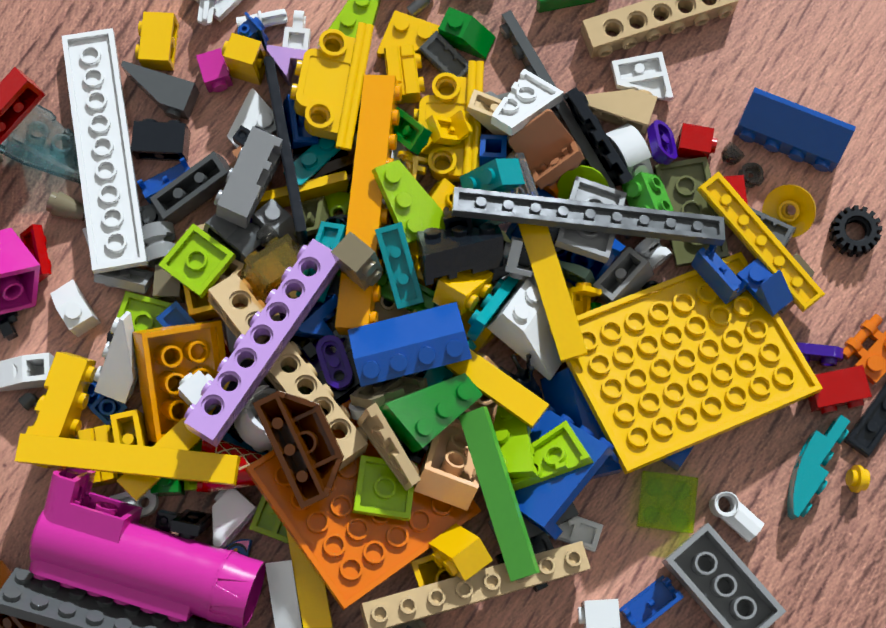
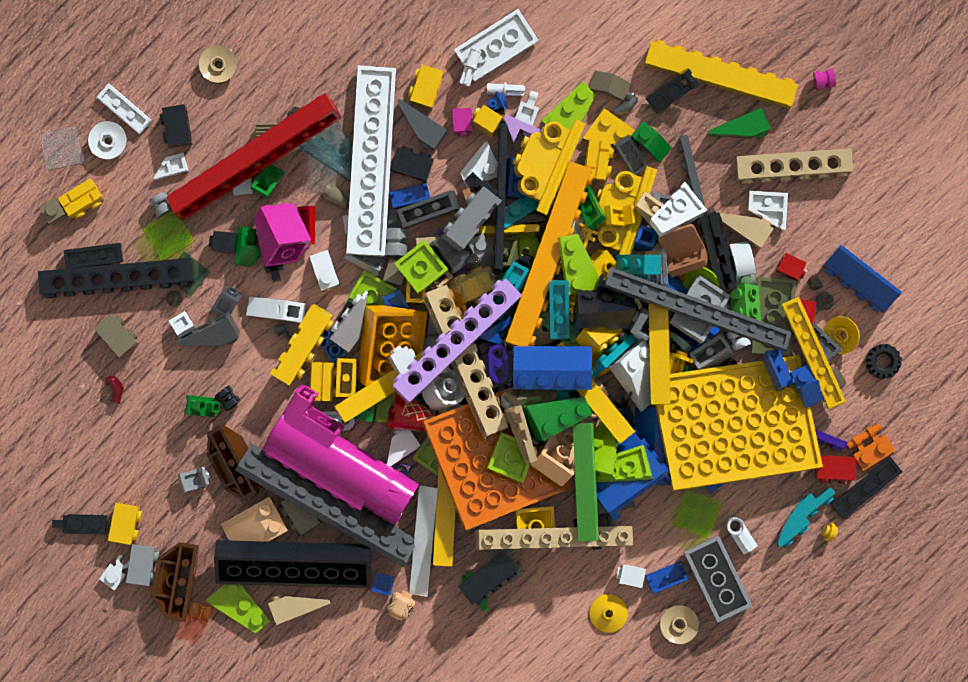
camera: 10 degrees right, 10 degrees up
yellow tile [14,433,240,486] -> none
black hinge [155,509,212,539] -> none
reddish brown wedge [252,391,344,509] -> none
dark tan brick [331,232,383,291] -> none
yellow brick [429,523,493,581] -> none
white tile [548,516,603,552] -> none
dark purple plate [647,120,678,165] -> none

